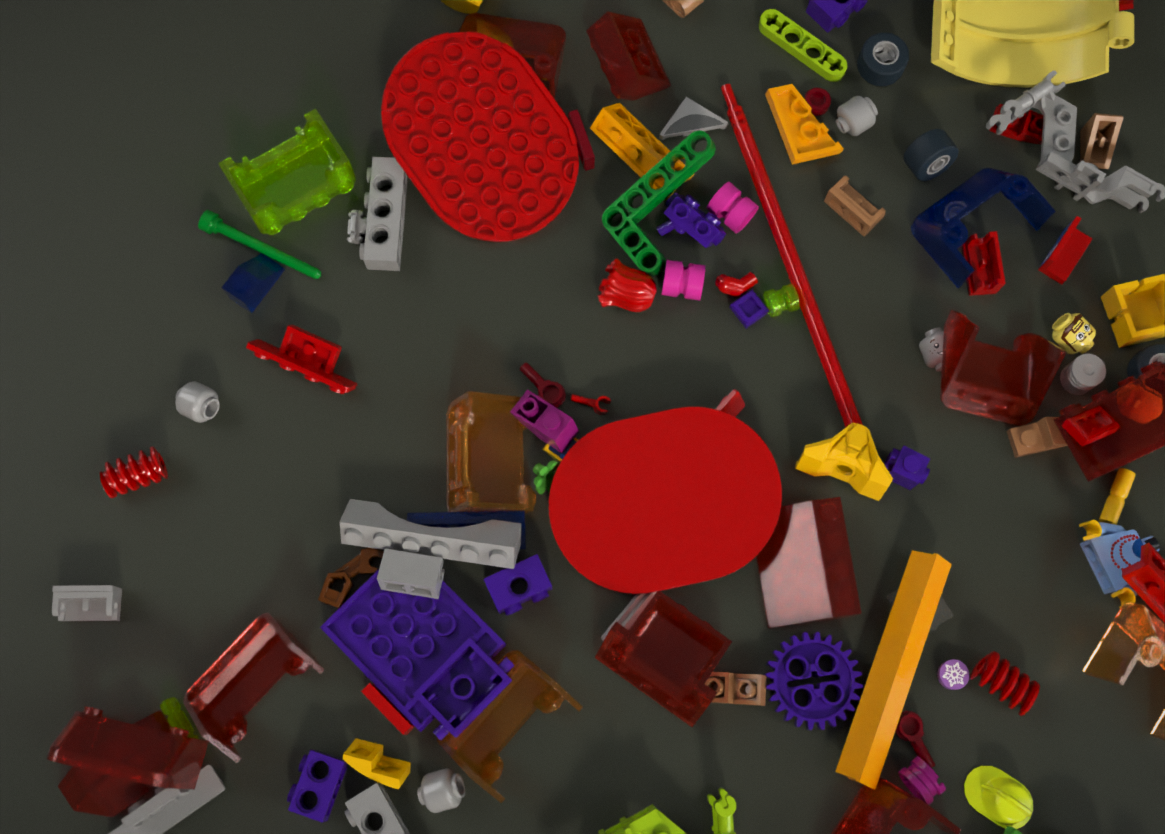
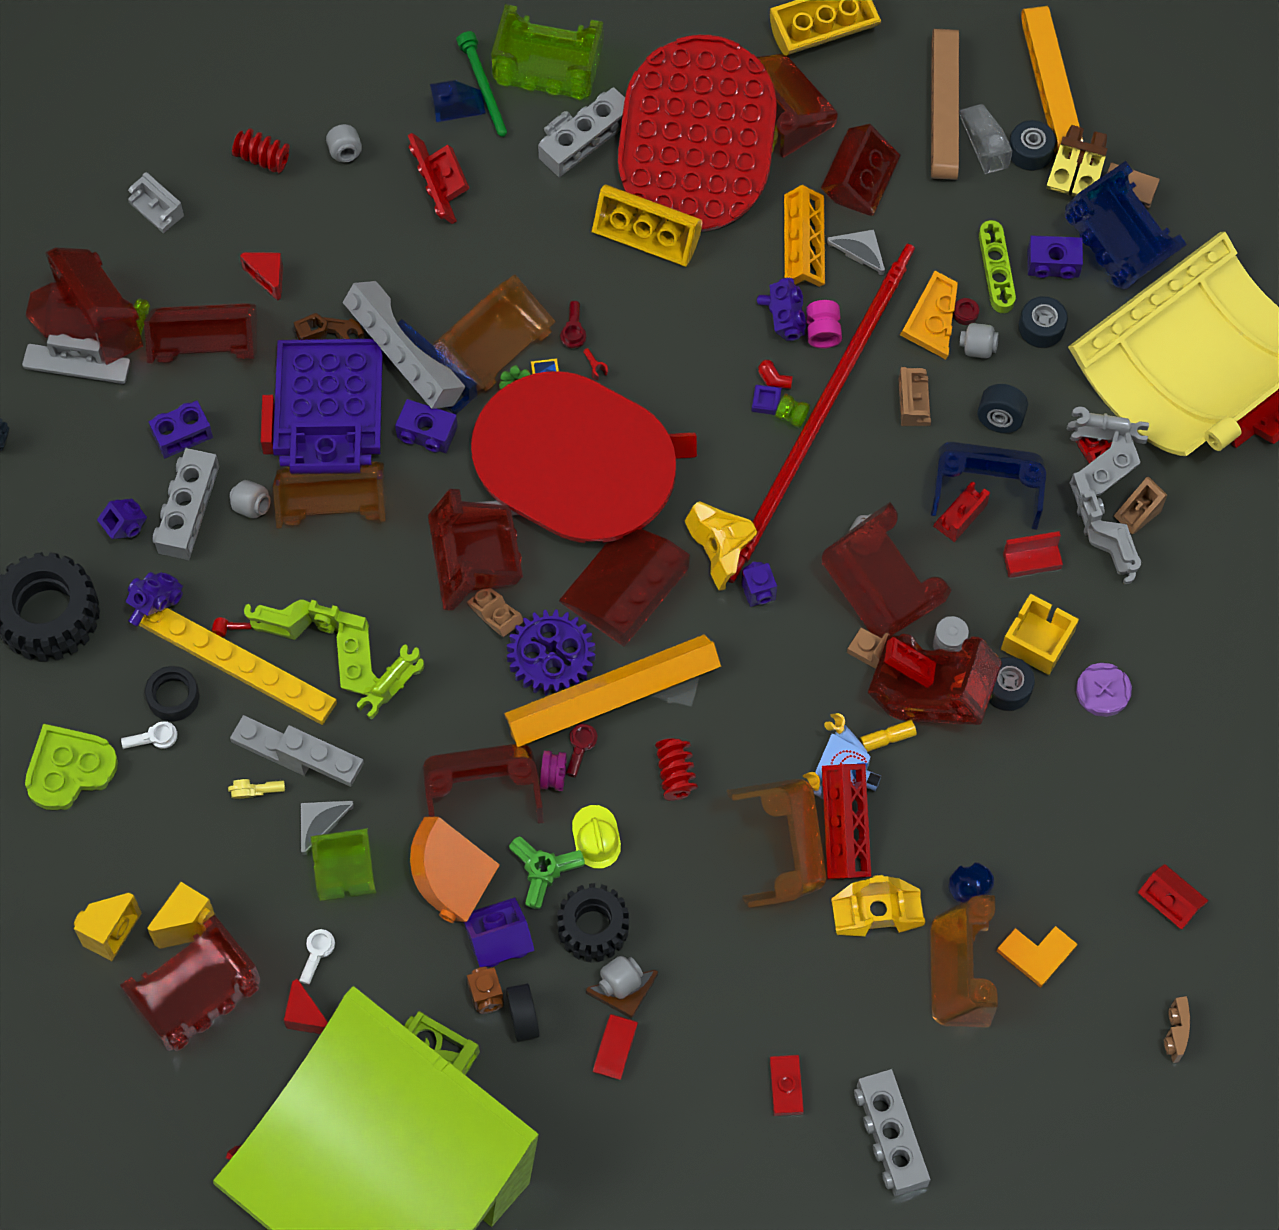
camera: 45 degrees right, 10 degrees down
yellow slope [343,738,411,790] -> none
light grey hinge [377,548,444,599] -> none
magenta slope [510,389,579,453] -> none
dark red tile [568,109,595,171] -> none
red piece [597,258,657,312] -> none
green beam [602,130,716,276] -> none
dark pink wheel [661,260,706,301] -> none
medium lavender tile [937,659,969,690] -> none
light yellow head [1052,313,1096,354] -> none
none -> red slope [240,252,283,301]
none -> yellow brick [592,184,702,267]

